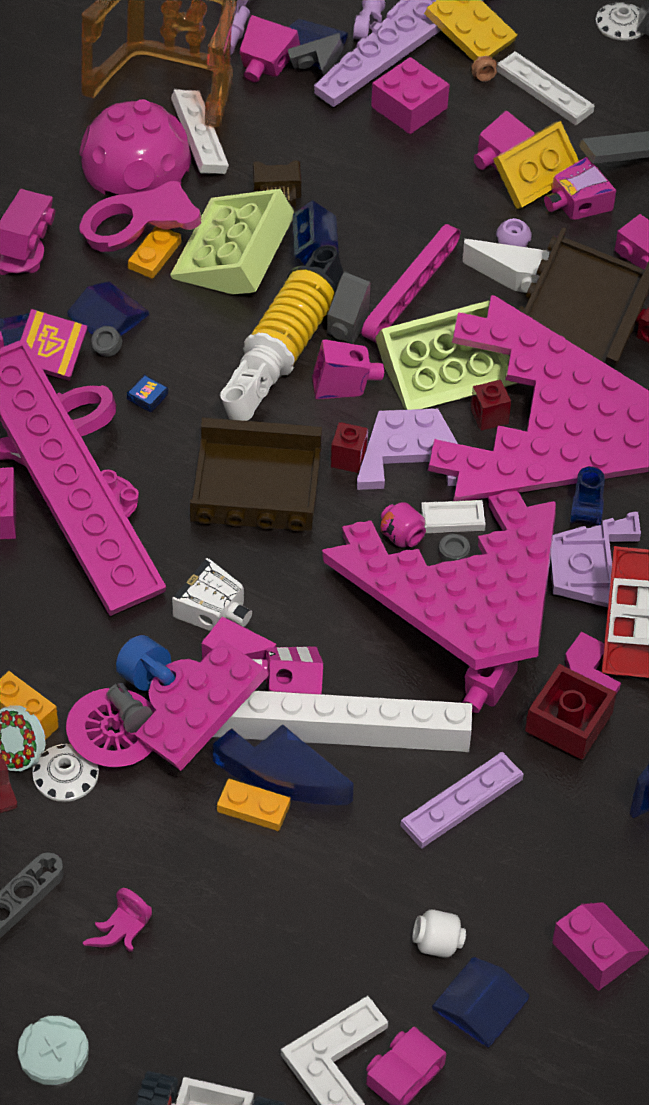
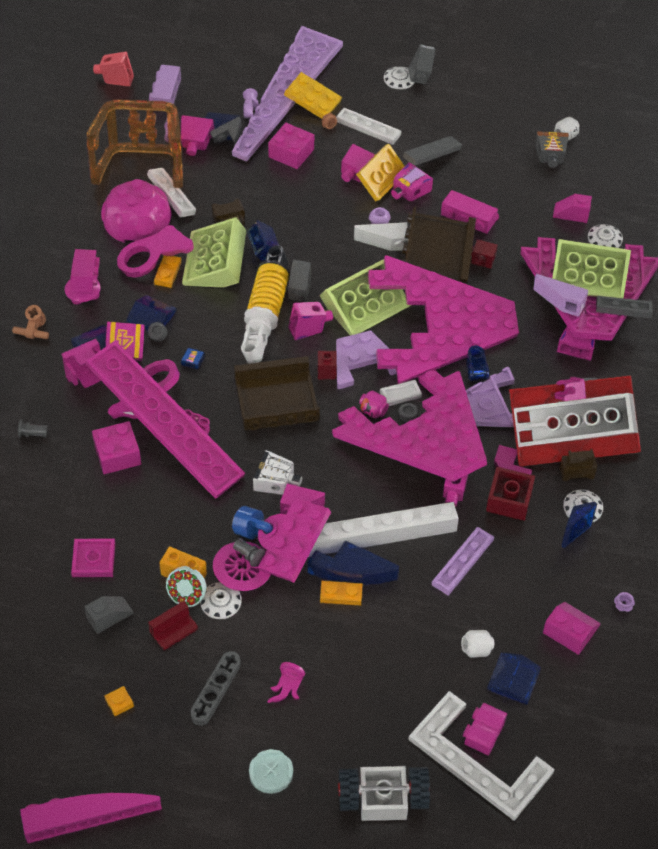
camera: 15 degrees left, 0 degrees up
dark pink torso [252,646,323,694] -> none
dark pink beam [361,224,460,342] -> none
dark red brick [470,379,511,431] -> none

